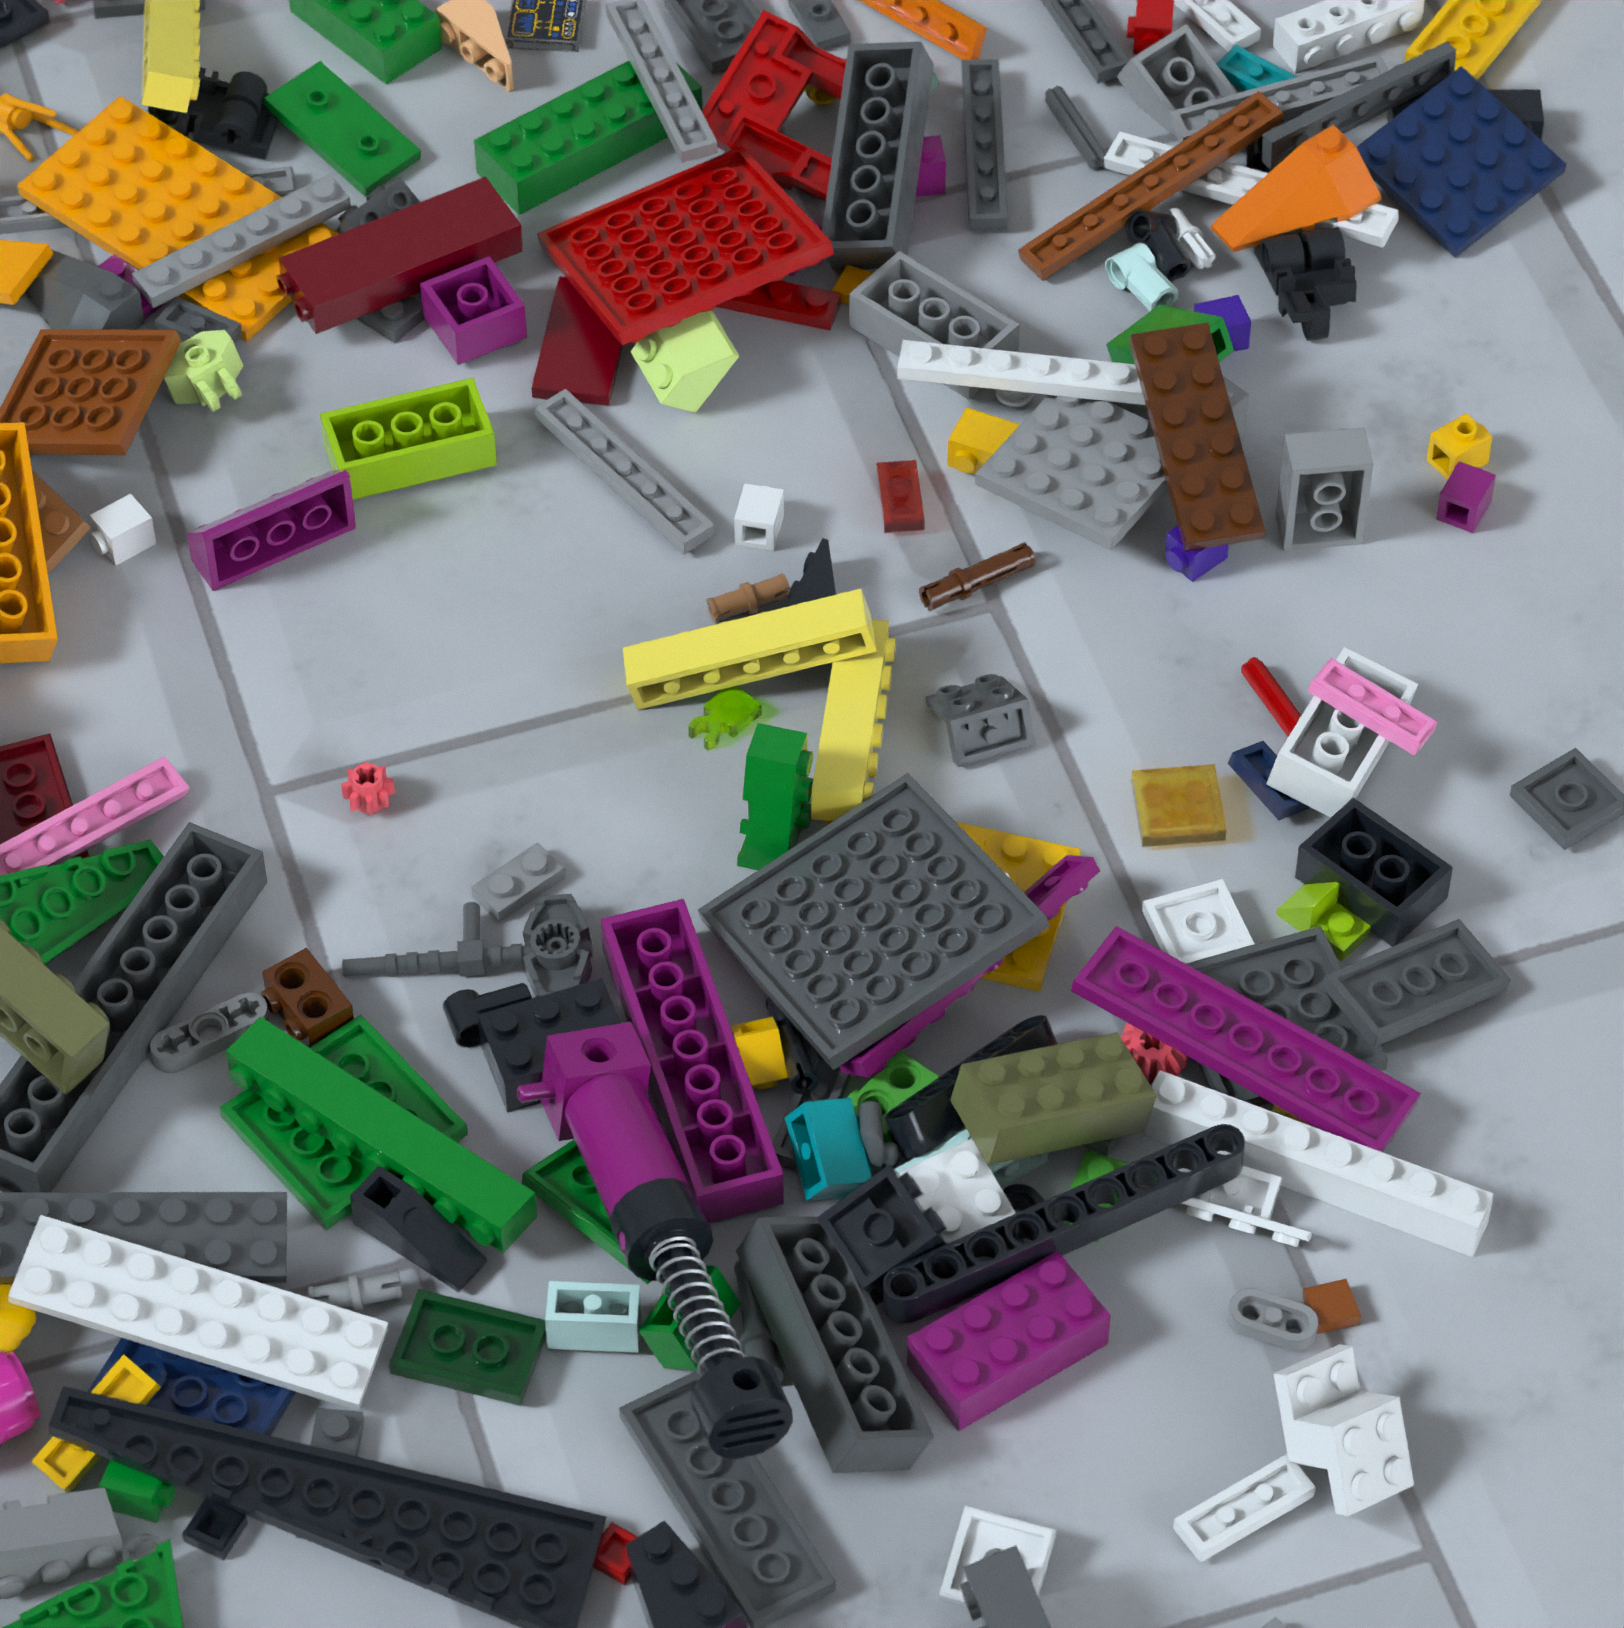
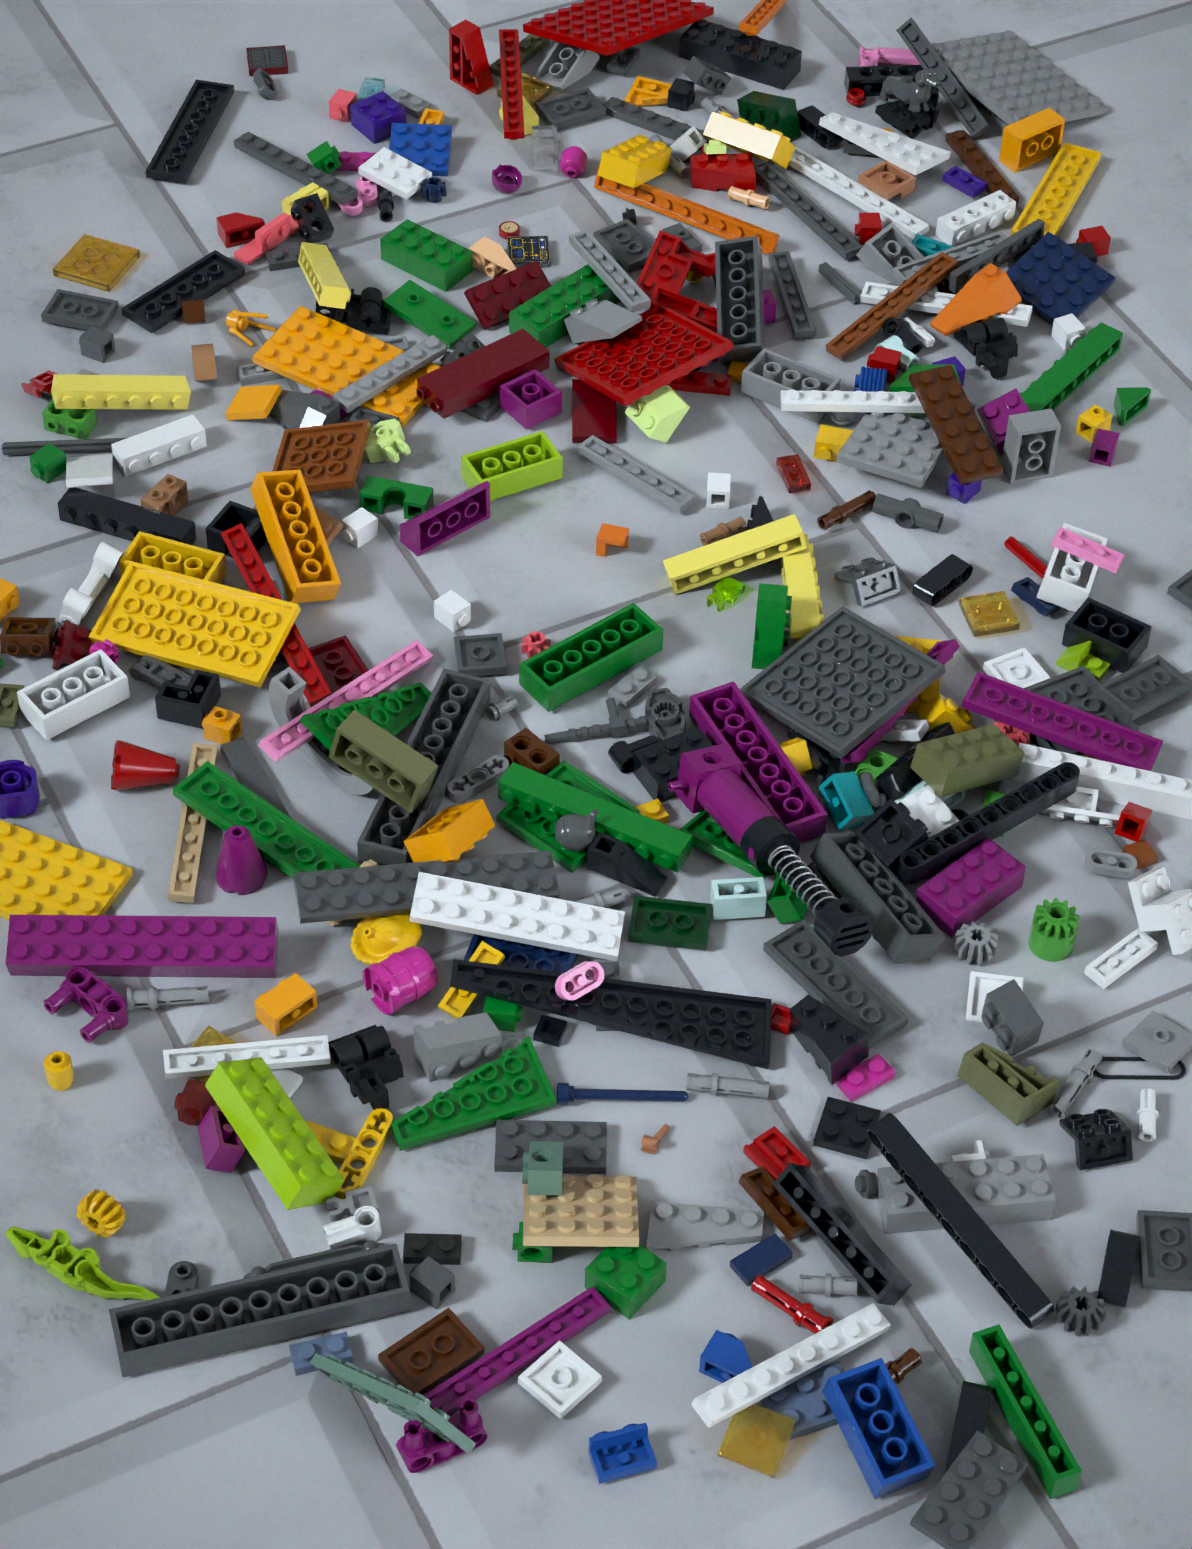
camera: 10 degrees left, 5 degrees down
none -> green arch [359,476,434,519]
none -> light orange brick [404,799,495,863]
none -> white brick [434,590,471,632]
none -> dark grey plate [454,633,507,676]
none -> dark red plate [464,261,551,330]
none -> light grey pin [486,695,518,721]
none -> green brick [519,603,664,712]
none -> dark grey hair [554,809,599,852]
none -> bright pink plate [555,961,604,1000]
none -> light grey slope [563,299,643,343]
none -> orange panel [596,523,629,557]
none -> yellow plate [635,799,669,824]
none -> blue brick [854,366,887,392]
none -> red brick [867,346,902,382]
none -> dark grey piece [872,493,944,533]
none -> white plate [880,720,929,743]
none -> black beam [912,554,973,607]
none -> yellow slope [917,693,975,733]
none -> light grey gear [953,921,998,966]
none -> magenta brick [976,388,1030,456]
none -> green brick [1020,322,1123,412]
none -> bright green gear [1029,898,1080,962]
none -> white brick [1051,314,1086,351]
none -> red brick [1076,226,1111,257]
none -> green slope [1114,387,1151,427]
none -> red brick [1114,802,1153,842]

